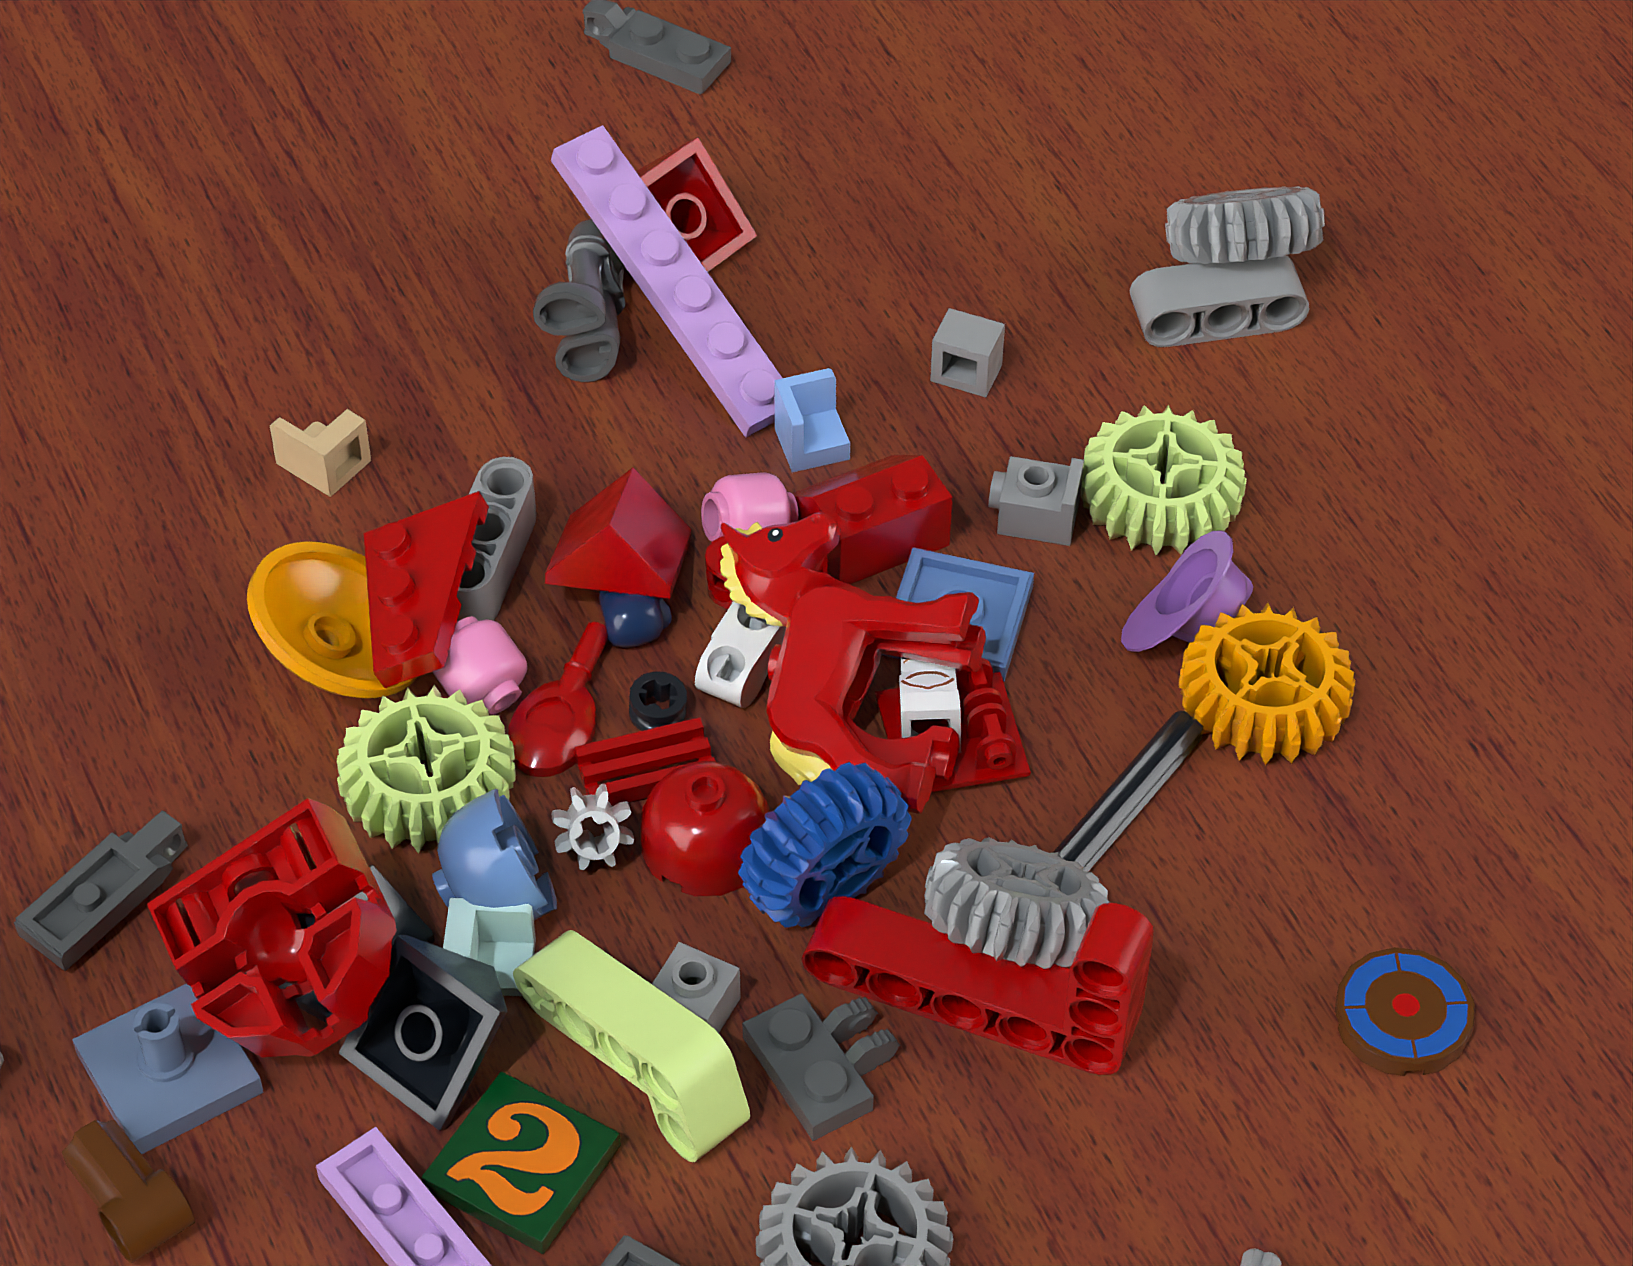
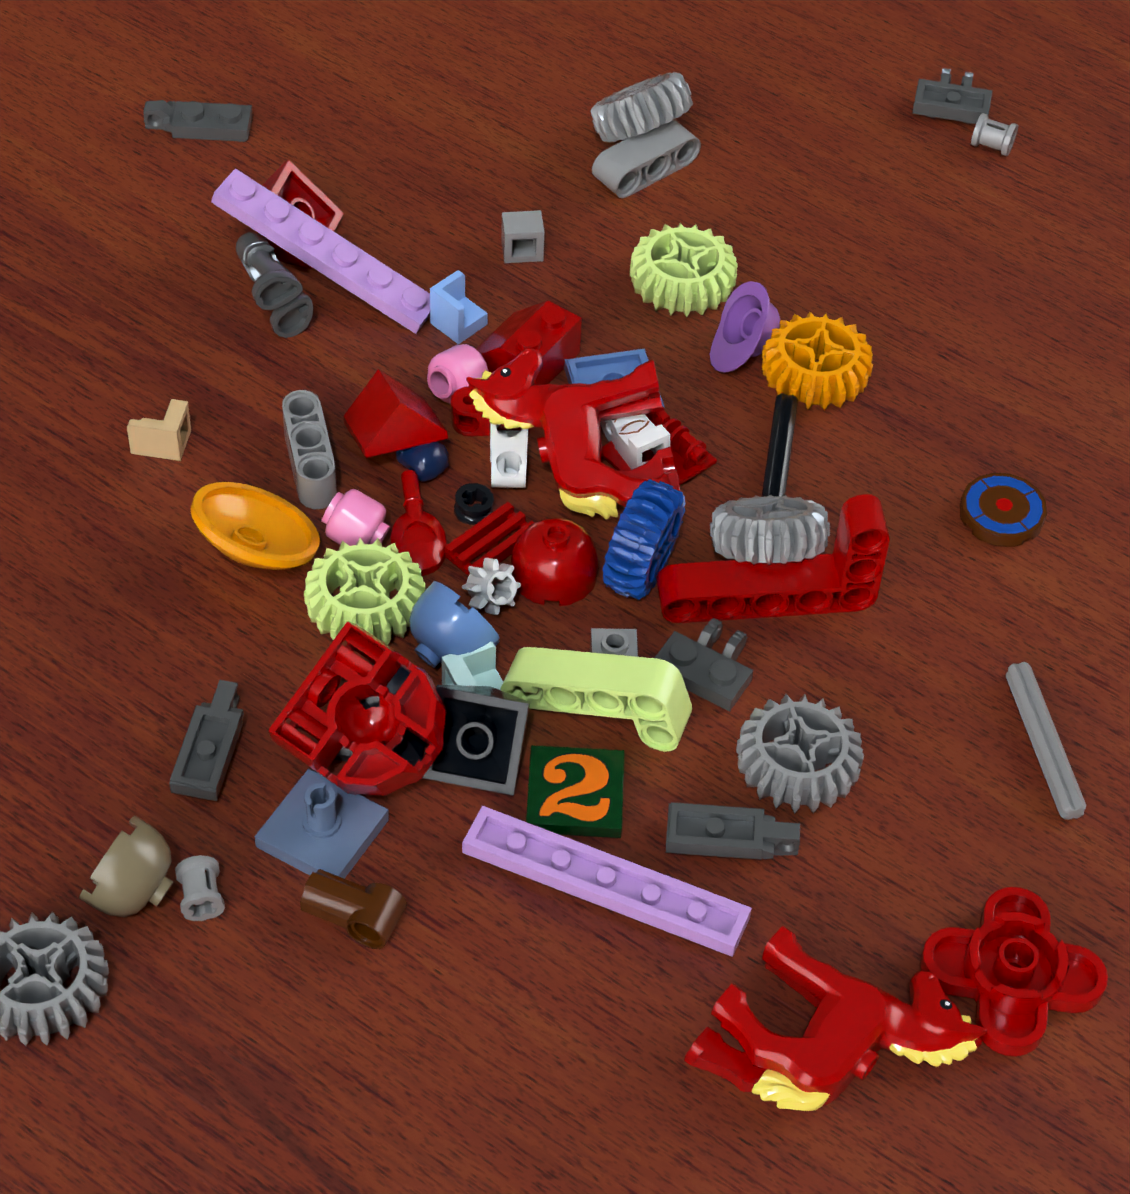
camera: 30 degrees left, 0 degrees up
red wing [364,491,489,688] -> none
light grey brick [988,456,1084,546] -> none

